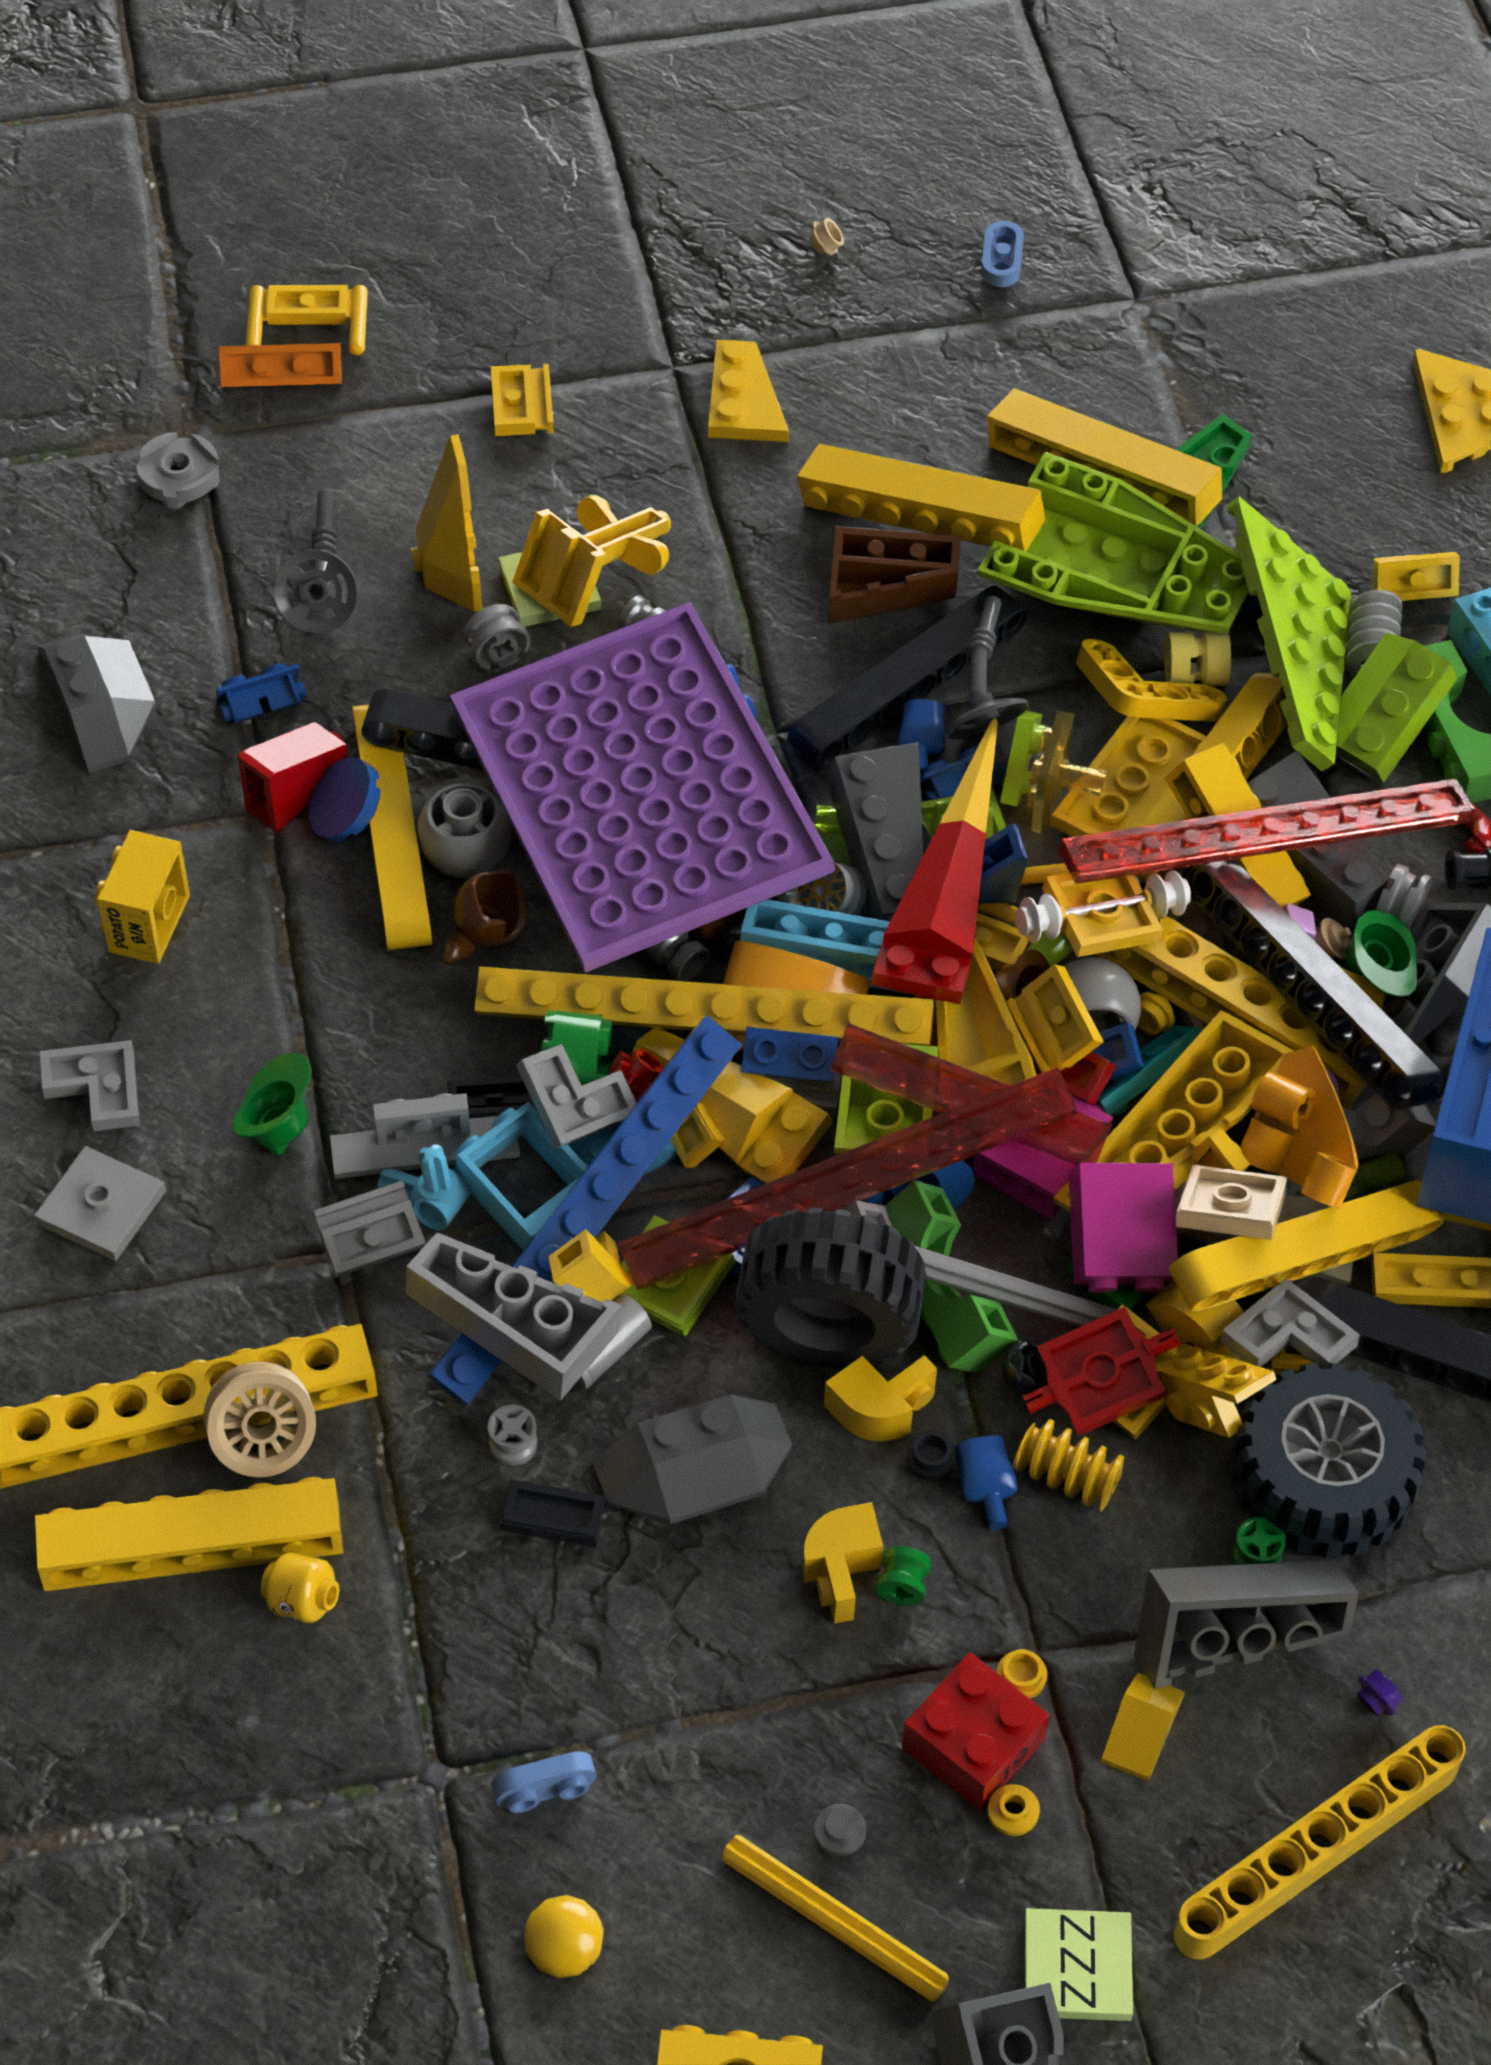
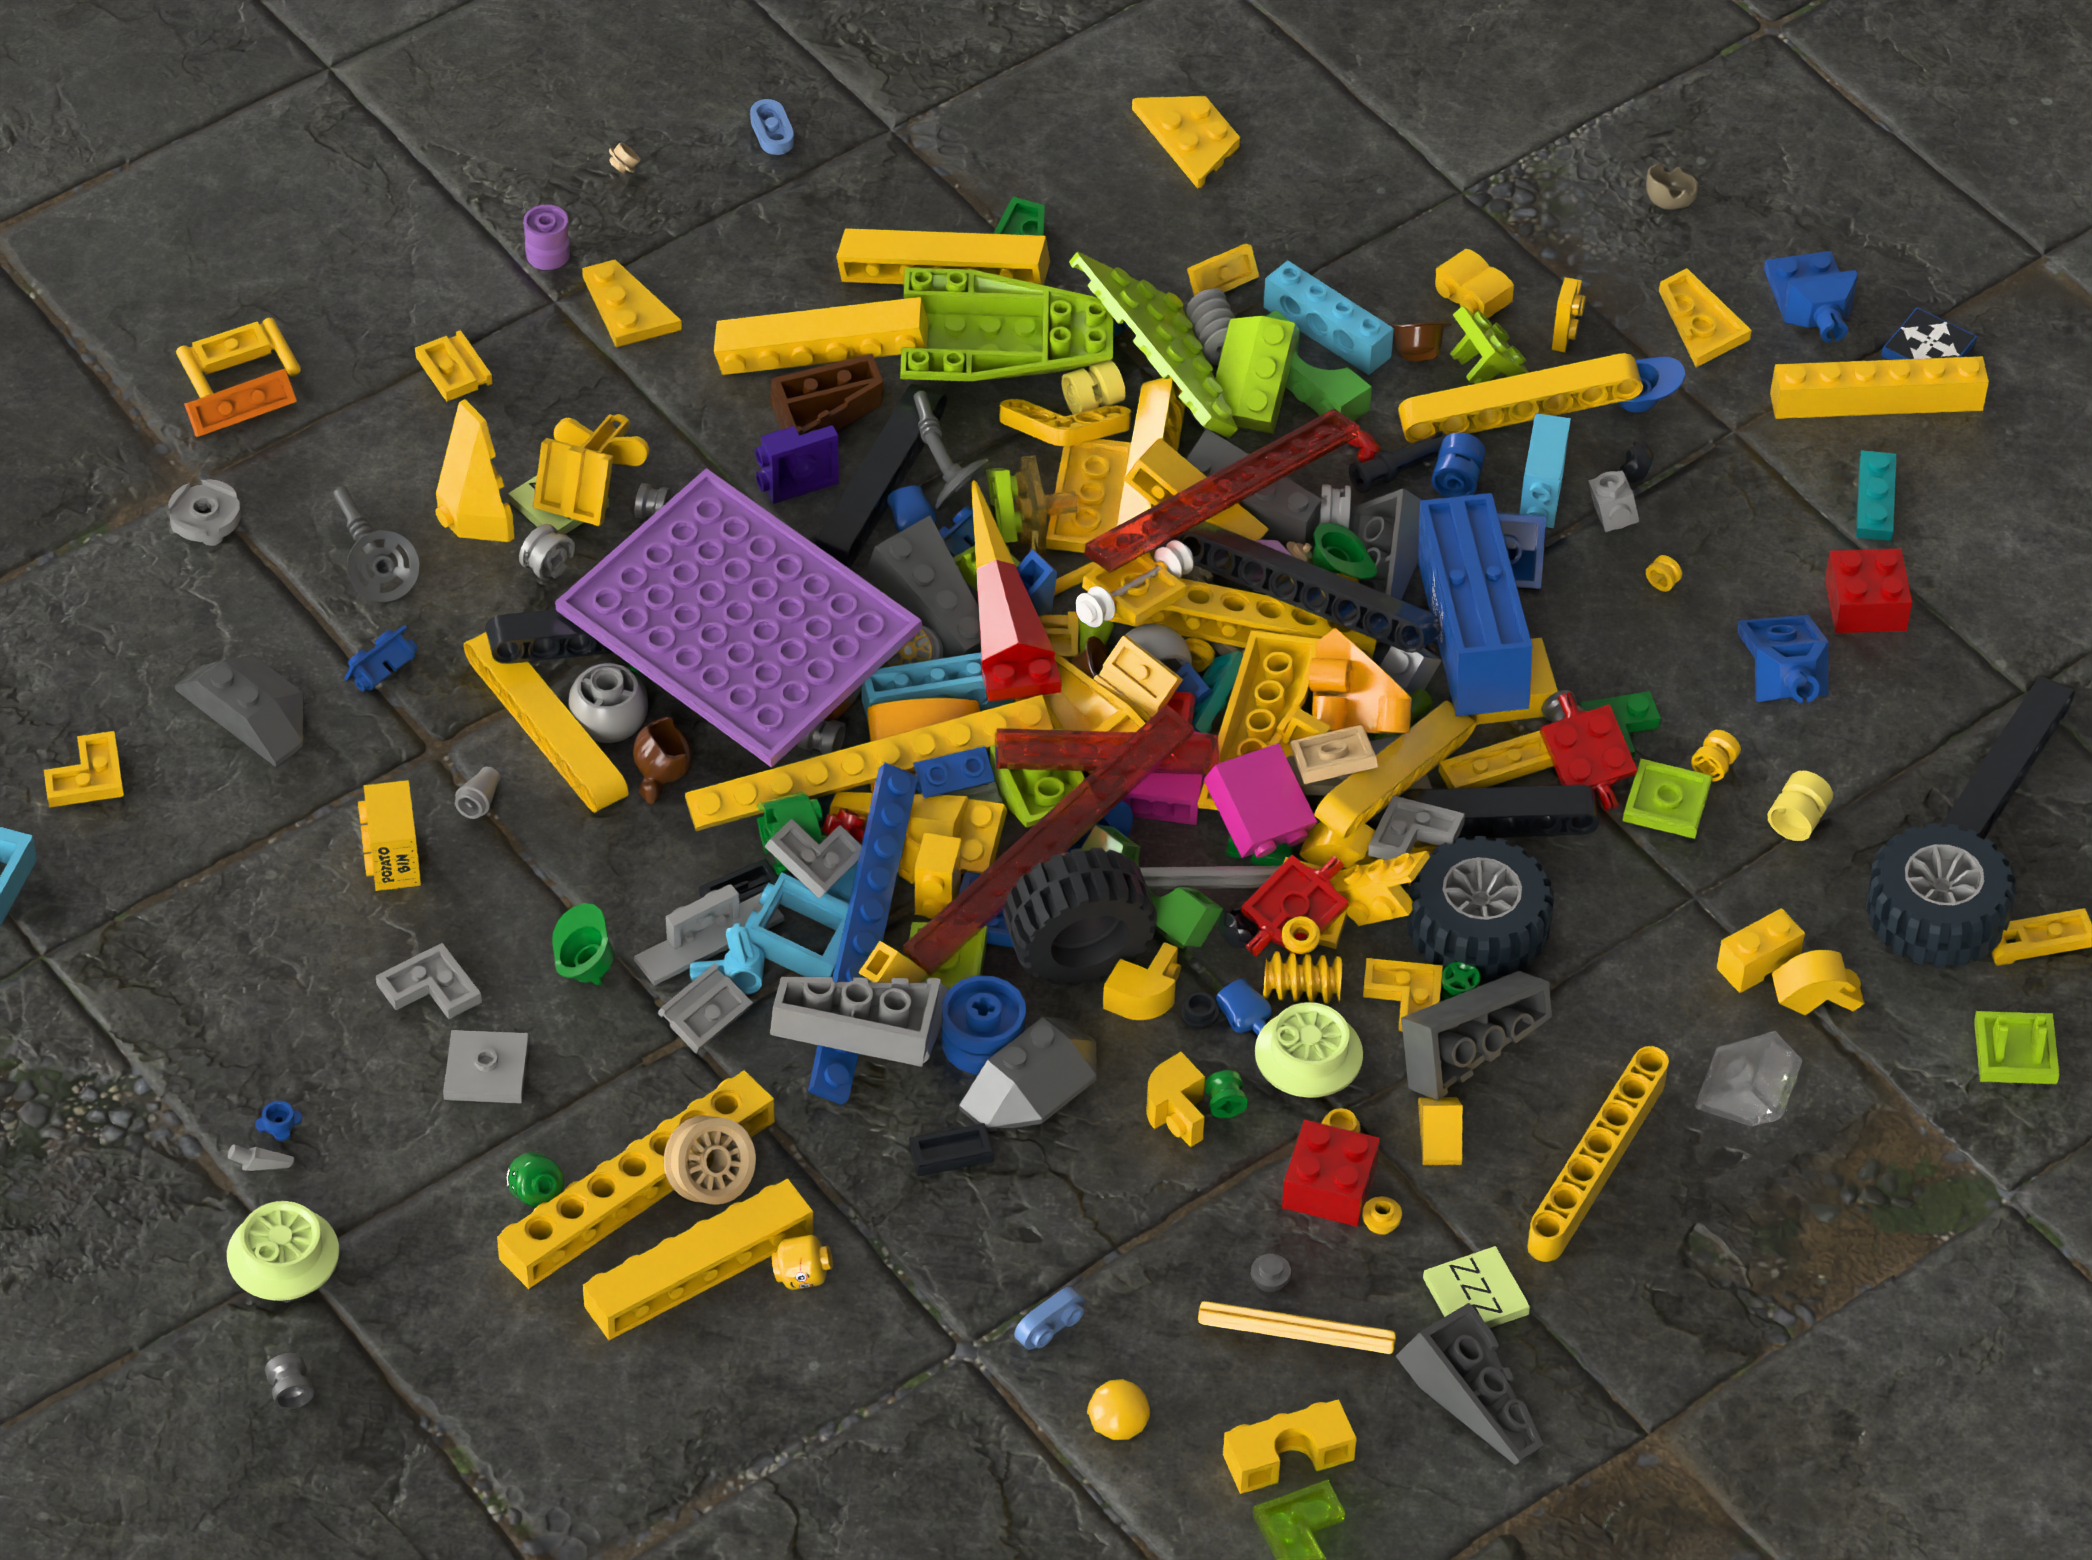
camera: 25 degrees left, 5 degrees down
red slope [237,722,348,833] -> none
blue tile [309,757,380,844] -> none
light grey wheel [487,1404,538,1466] -> none
dark purple plate [1356,1669,1404,1716] -> none
none -> light grey cone [455,767,501,819]
none -> green head [506,1152,564,1207]
none -> medium lavender wheel [523,205,570,270]
none -> dark purple plate [755,425,839,504]
none -> yellow brick [915,833,961,921]
none -> blue wheel [942,976,1026,1075]
none -> yellowish green wheel [1255,1002,1363,1098]
none -> yellow plate [1282,916,1320,954]
none -> yellow plate [1363,958,1443,1032]

